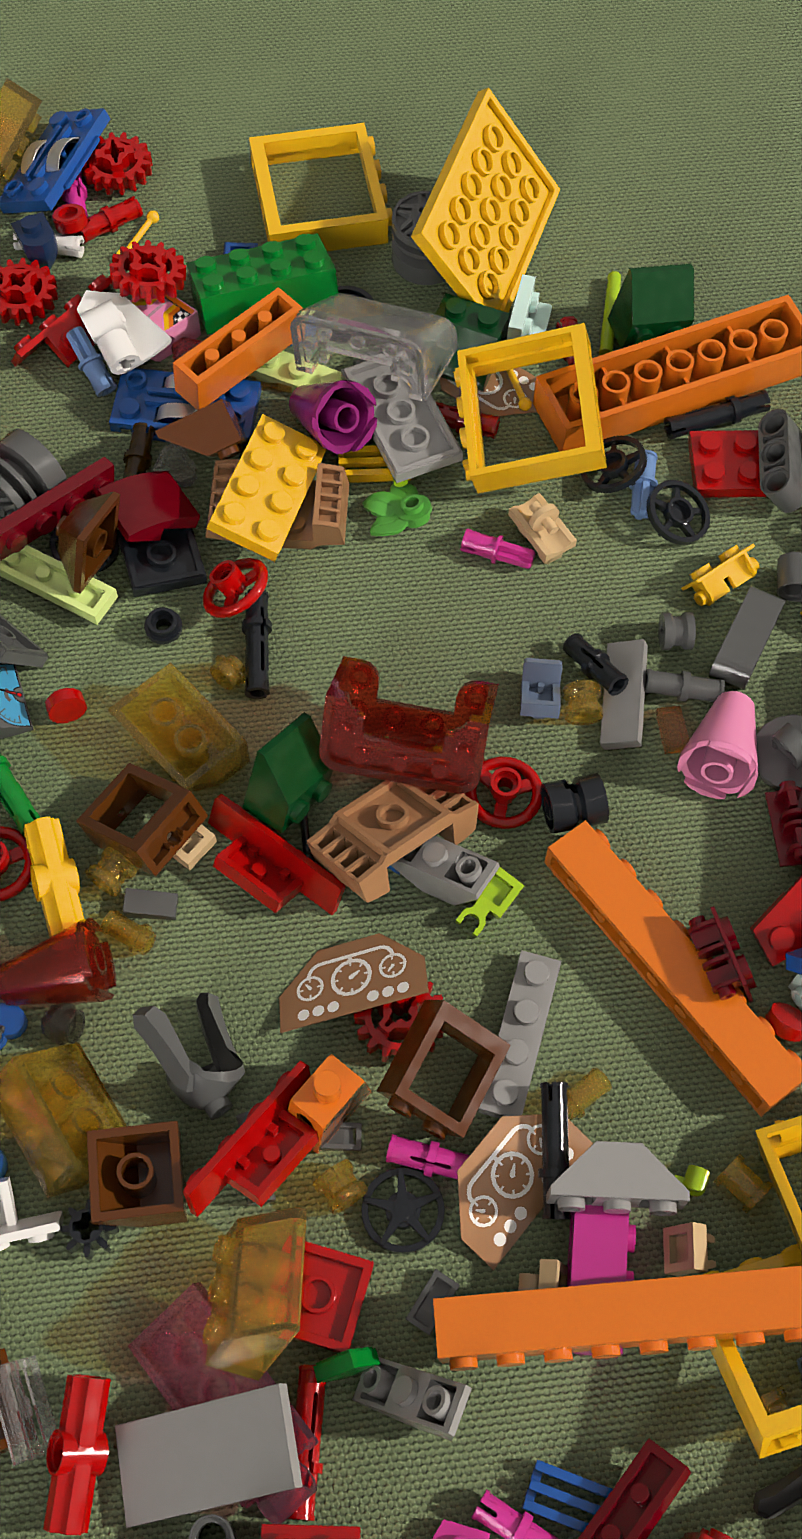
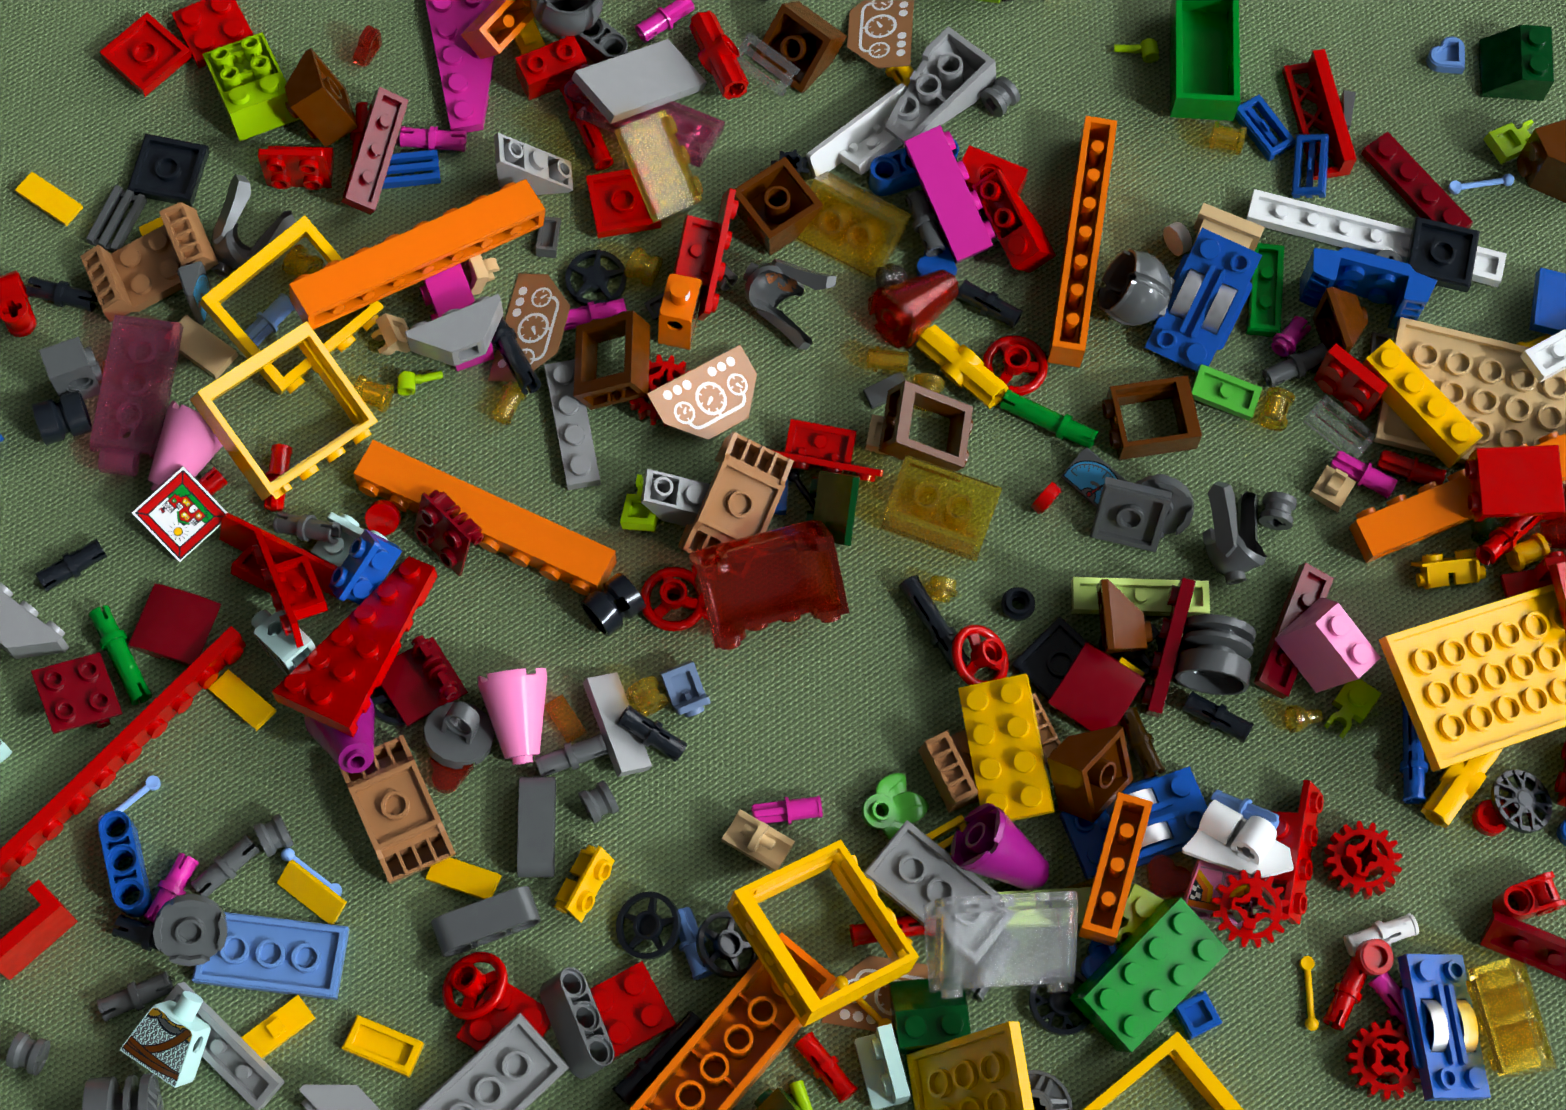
camera: 150 degrees right, 5 degrees up
dark blue plate [11,212,58,270] -> none
green tile [313,1347,380,1383] -> none
none -> black pin [1182,691,1254,743]

